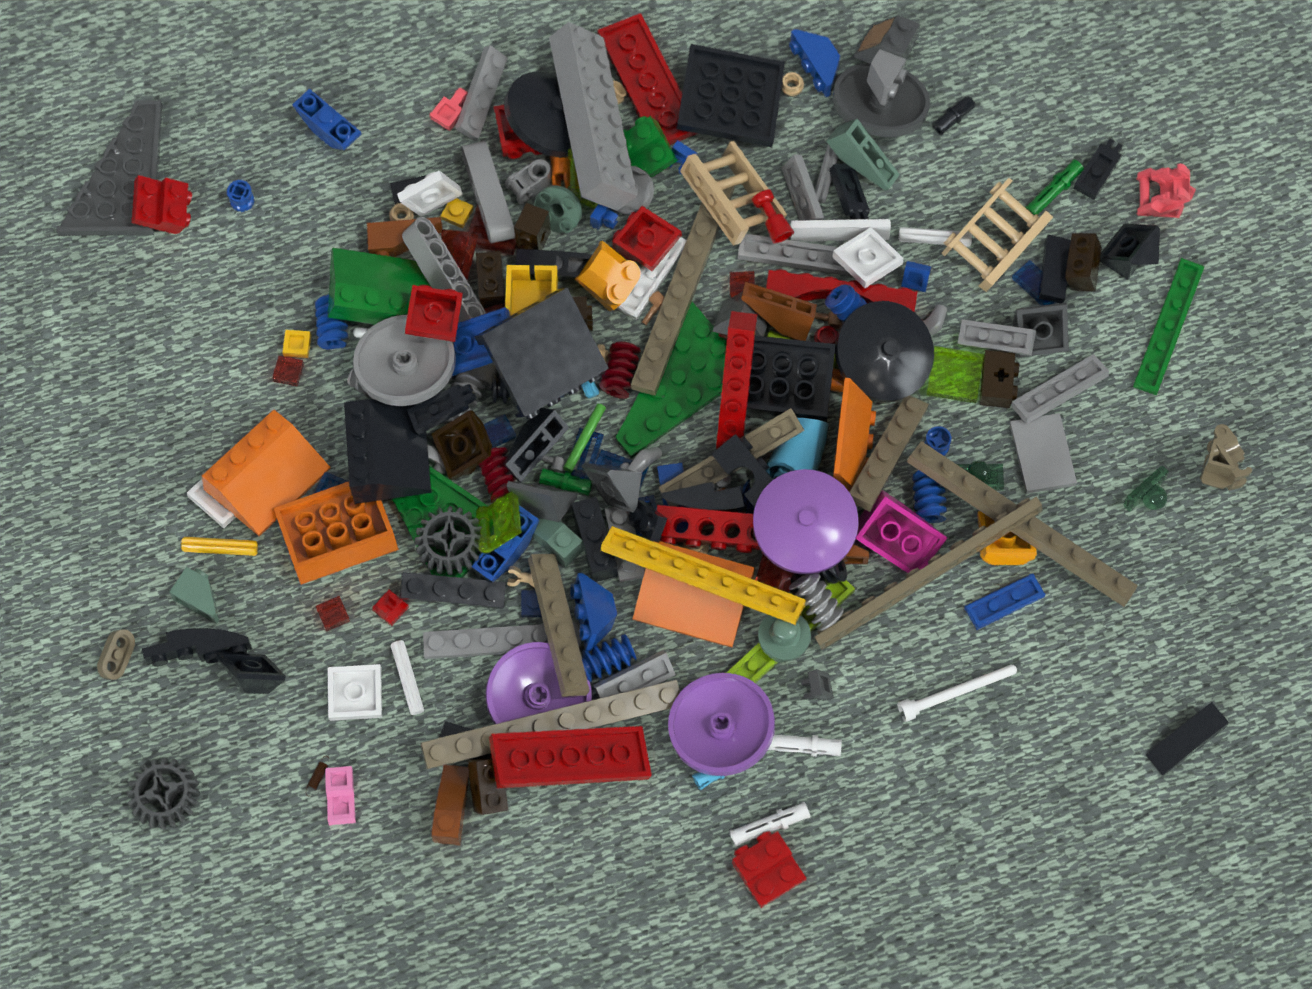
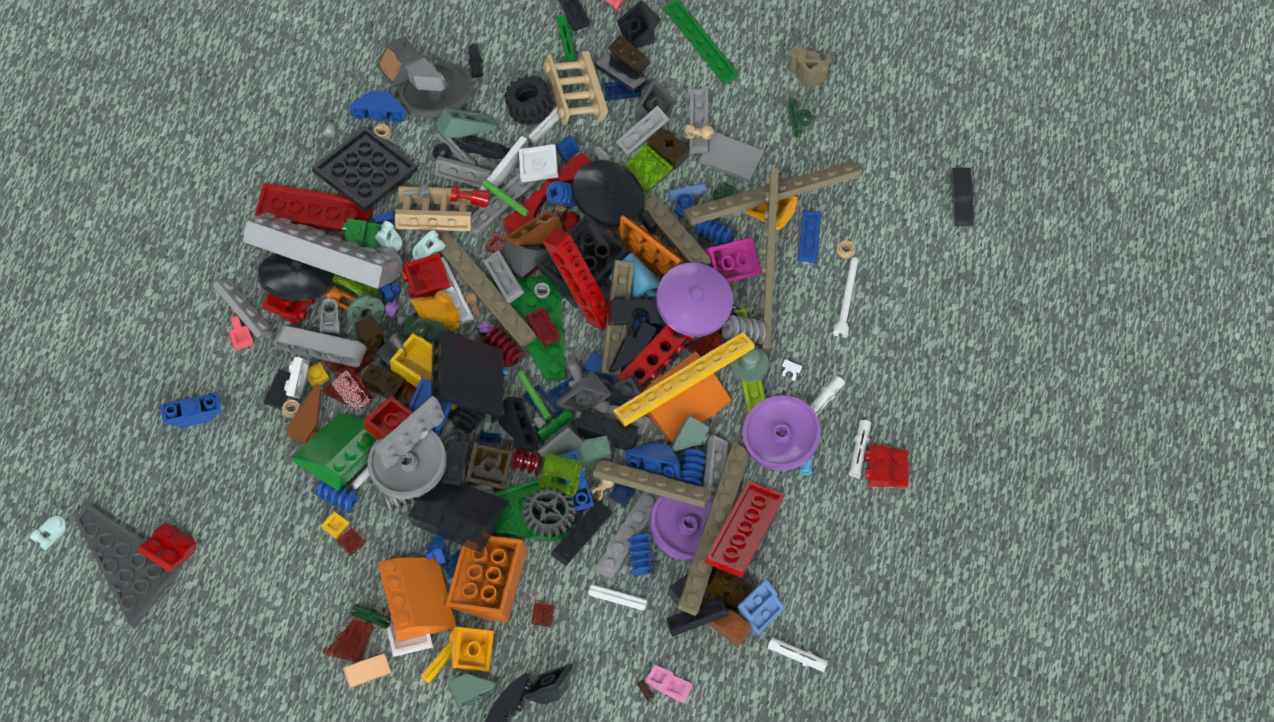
camera: 60 degrees left, 5 degrees down
blue wheel [227,180,255,212] -> none
white plate [328,664,382,721] -> none
red tile [372,589,409,626] -> none
light grey beam [402,217,485,323] -> none
none -> light aqua plate [30,516,67,550]
none -> light grey hinge [321,121,337,138]
none -> clear red wing [322,620,374,663]
none -> light nougat slope [343,654,391,688]
none -> dark green pin [351,604,391,629]
none -> light grey plate [373,396,445,469]
none -> light aqua plate [375,221,402,252]
none -> medium lavender plate [384,300,400,318]
none -> light grey hand [403,185,430,200]
none -> clear green tile [403,315,445,340]
none -> light aqua plate [412,230,445,260]
none -> blue tile [425,535,447,564]
none -> black plate [433,143,451,159]
none -> light orange slope [449,627,494,672]
none -> medium lavender plate [477,321,496,335]
none -> bright green bar [482,179,530,217]
none -> light grey plate [483,250,525,303]
none -> black tyre [504,75,553,125]
none -> dark red plate [526,307,561,348]
none -> light grey hinge [534,283,550,299]
none -> blue piece [627,533,655,576]
none -> black tile [641,210,657,235]
none -> black tile [666,597,729,637]
none -> medium blue pin [668,182,707,202]
none -> sand green slope [670,416,710,452]
none -> tan arm [685,125,714,140]
none -> medium blue slope [737,579,785,635]
none -> white pin [768,637,828,673]
none -> tan plate [837,240,856,259]

